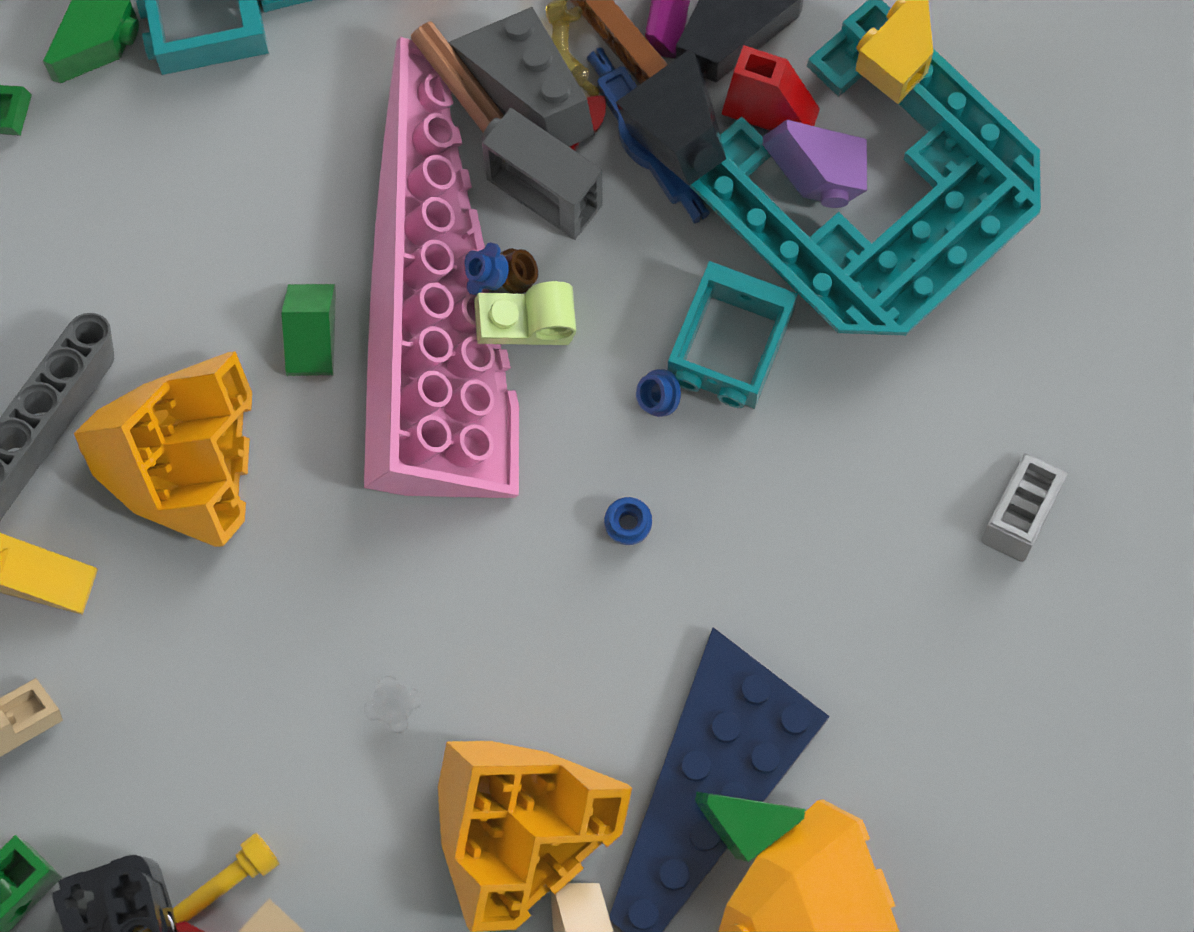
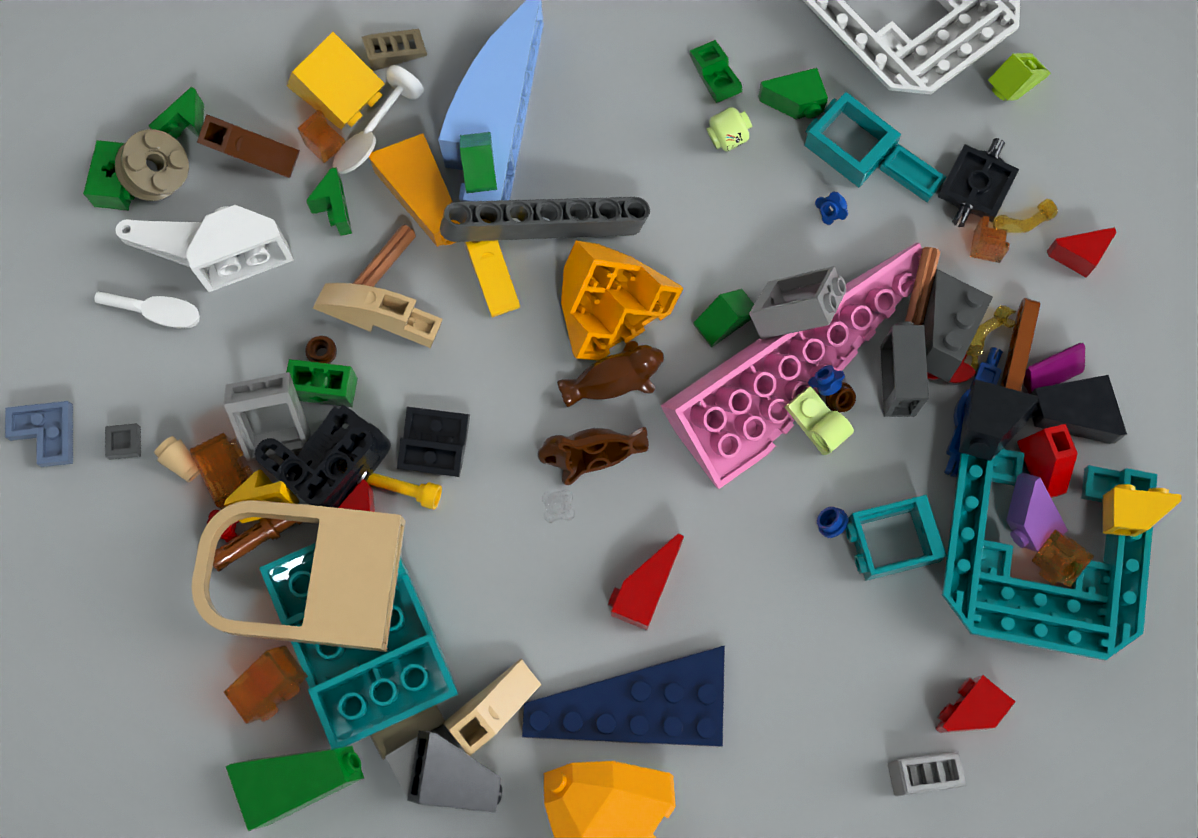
camera: 55 degrees right, 0 degrees up
light orange brick [438,741,632,932] -> none
blue plate [604,497,652,545] -> none
green slope [695,792,806,862] -> none
none -> black slope [397,406,470,477]
none -> reddish brown animal [537,427,649,485]
none -> reddish brown animal [557,341,664,407]
none -> red slope [608,533,684,630]
none -> yellowish green head [706,107,752,152]
none -> light grey window [749,266,846,339]
none -> blue plate [815,191,848,225]
none -> red slope [935,675,1016,733]
none -> clear orange brick [1031,530,1094,587]

